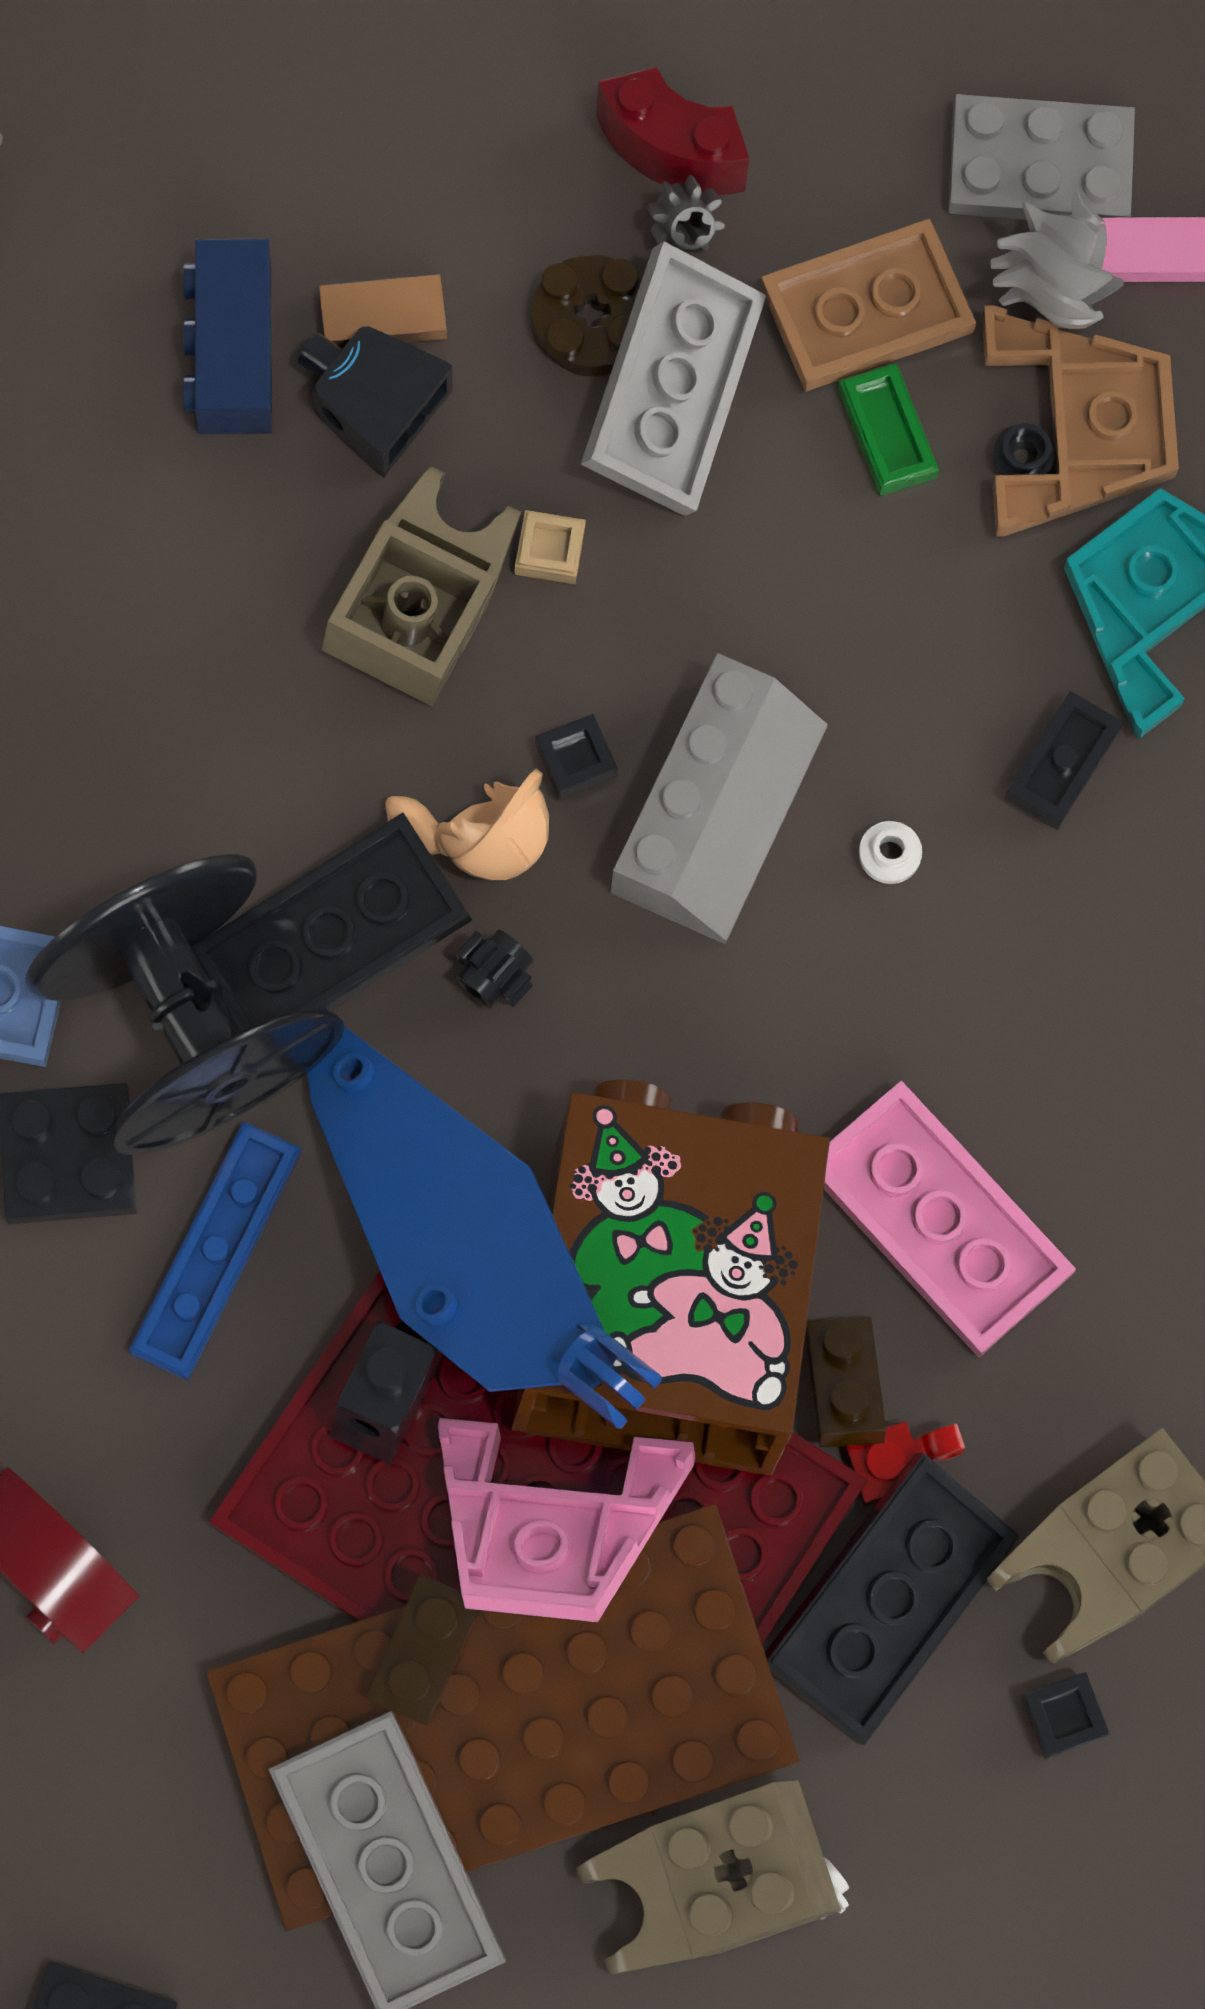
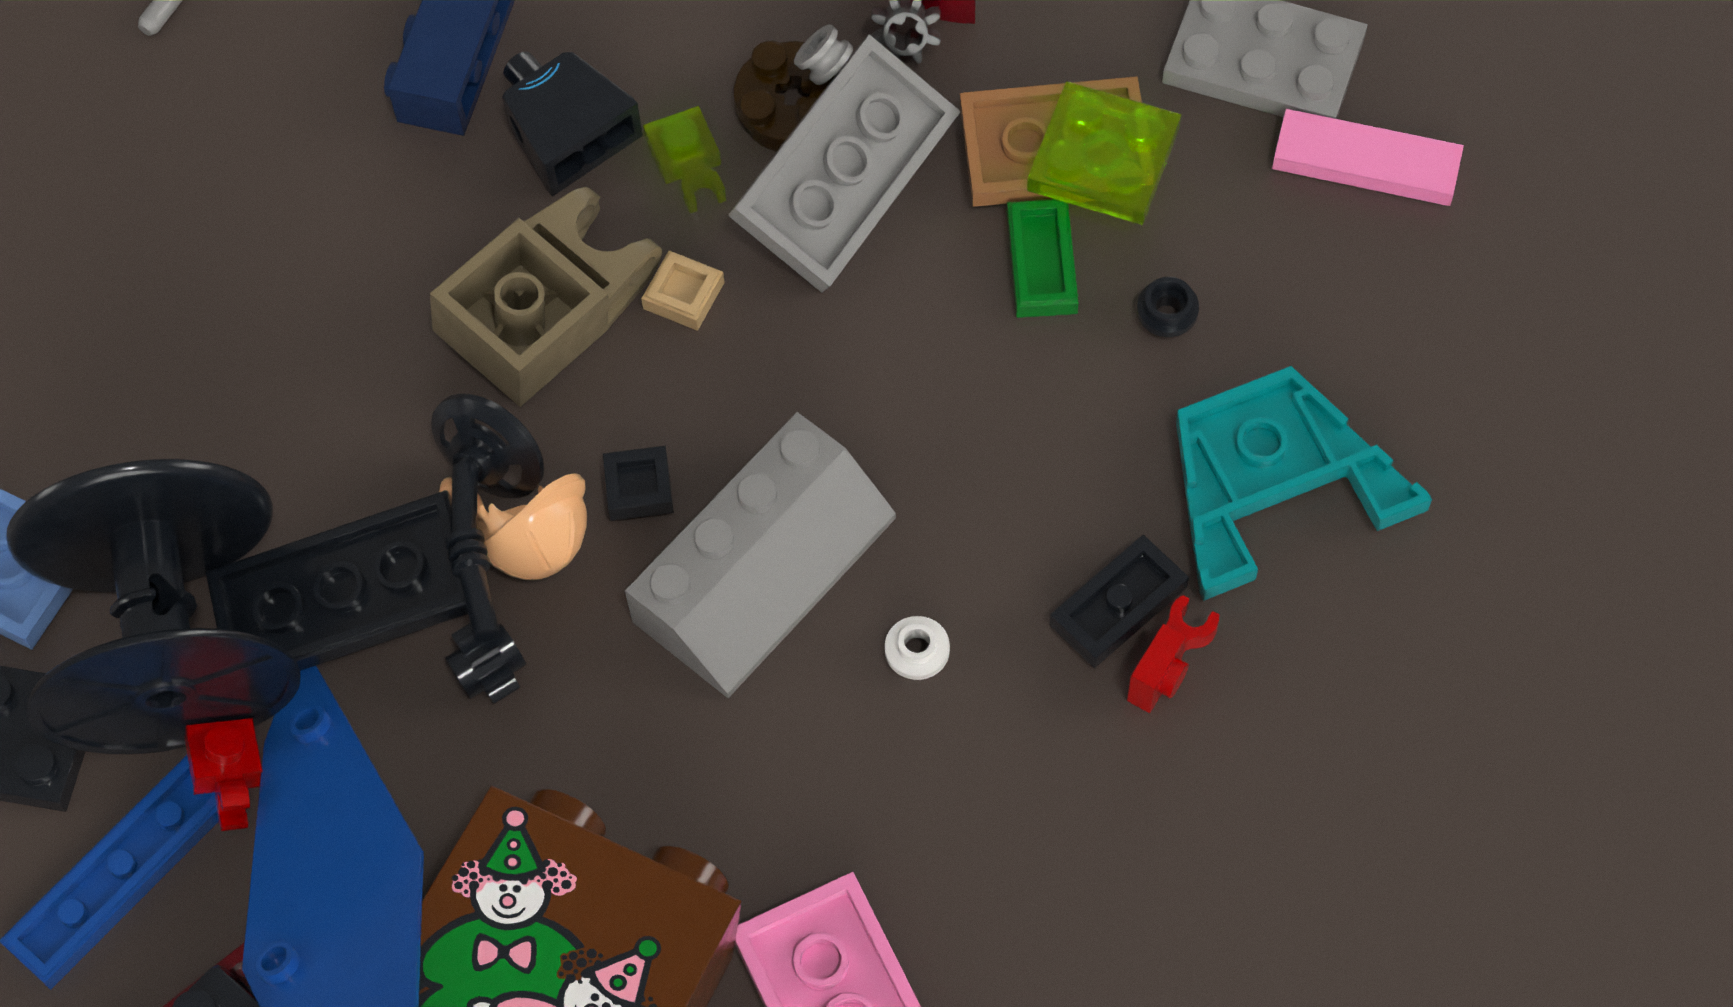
camera: 25 degrees right, 10 degrees down
medium nougat tile [319,274,447,349] -> none
medium nougat wing [982,305,1179,536] -> none
light grey hair [991,191,1124,329] -> none
none -> red plate [185,718,263,831]
none -> black dish [431,394,544,642]
none -> clear neon green plate [643,106,726,214]
none -> light grey bush [794,24,853,85]
none -> clear neon green plate [1027,81,1181,225]
none -> red plate [1127,595,1220,713]

